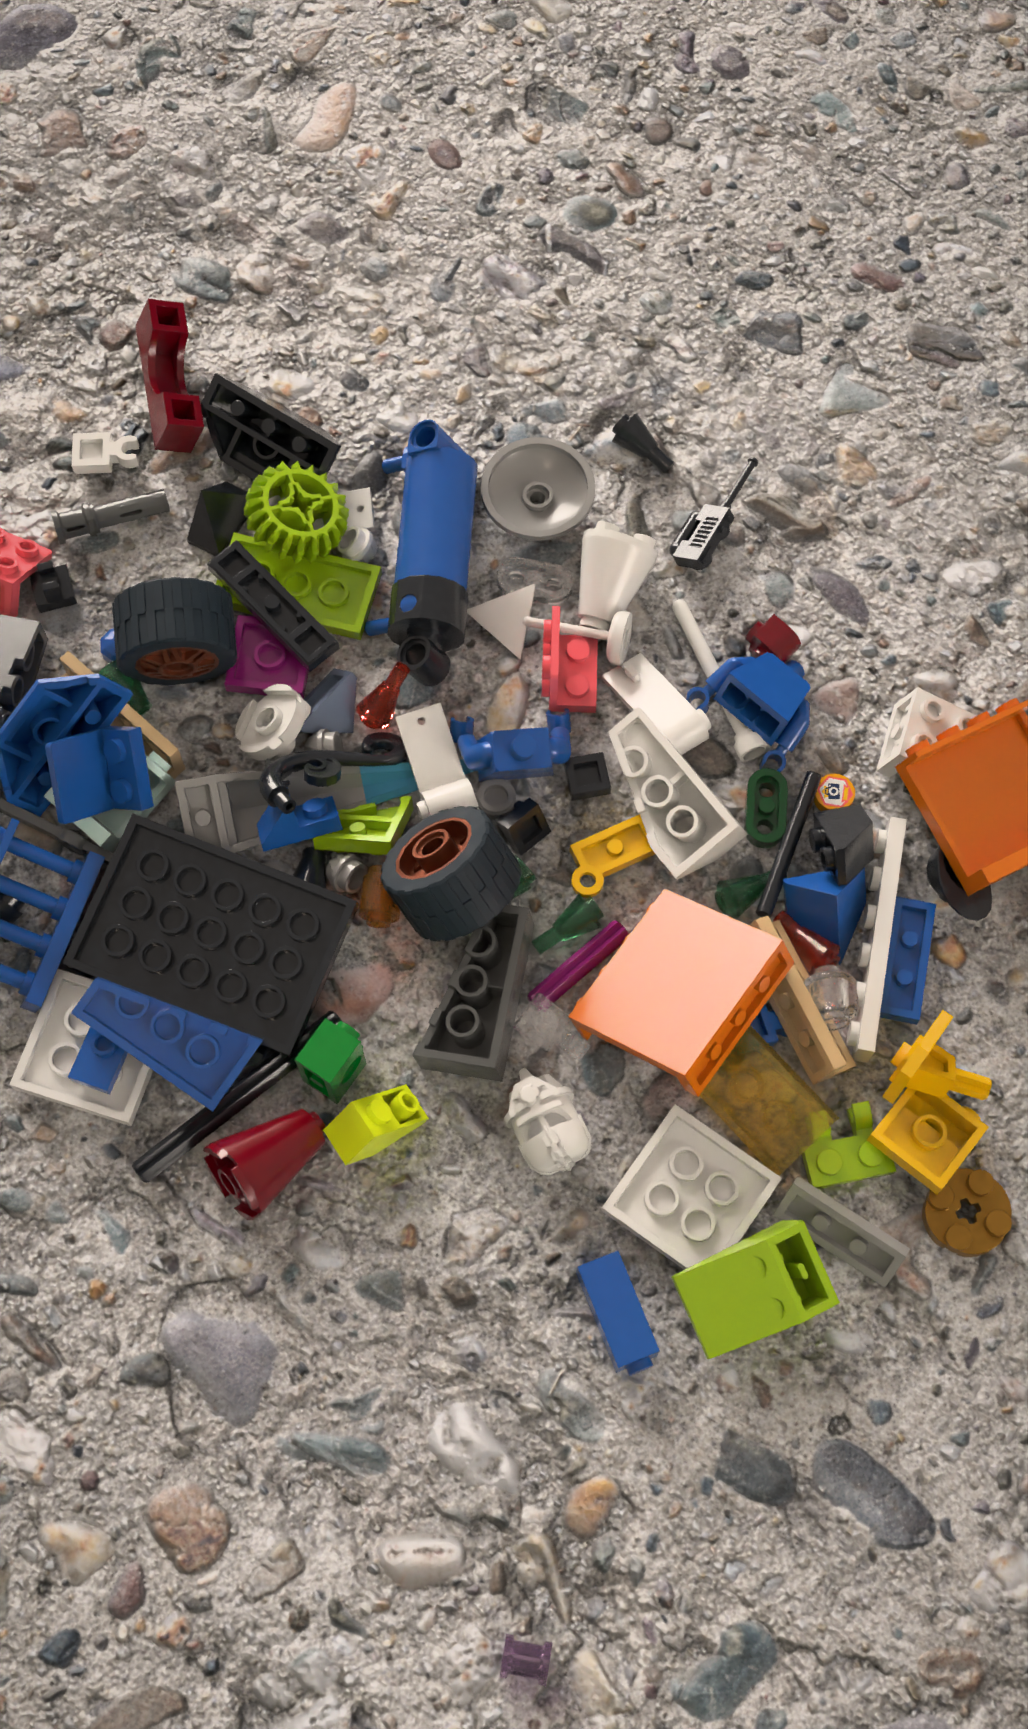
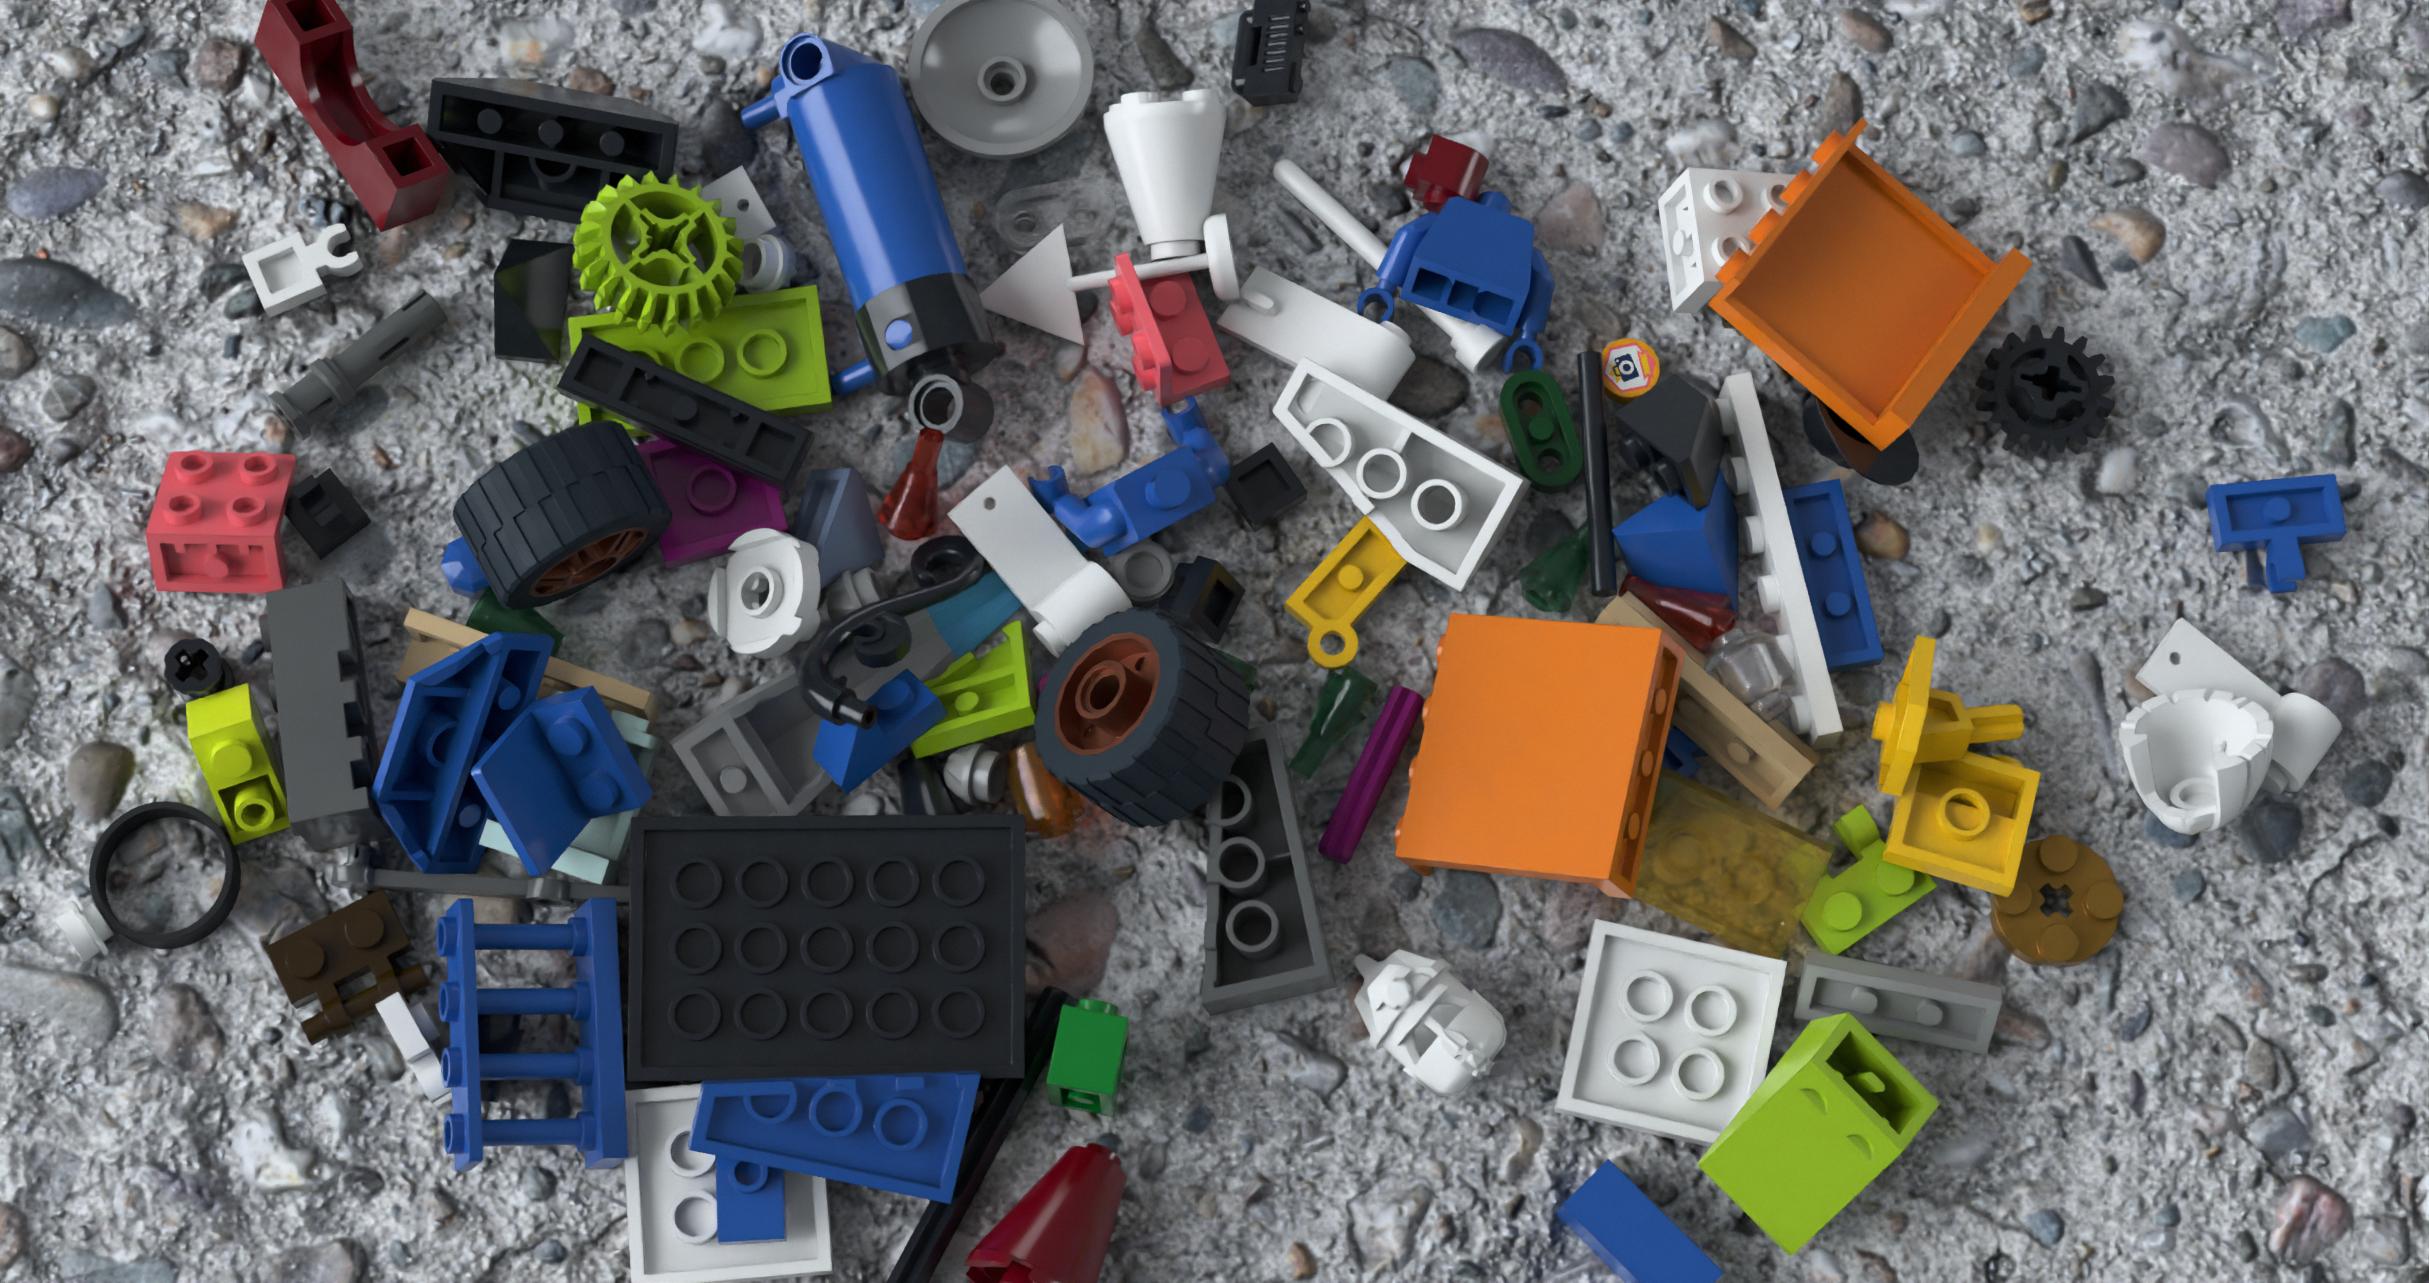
camera: 25 degrees left, 5 degrees up
neon yellow slope [323,1084,429,1166] -> none
clear plate [512,993,591,1060] -> none

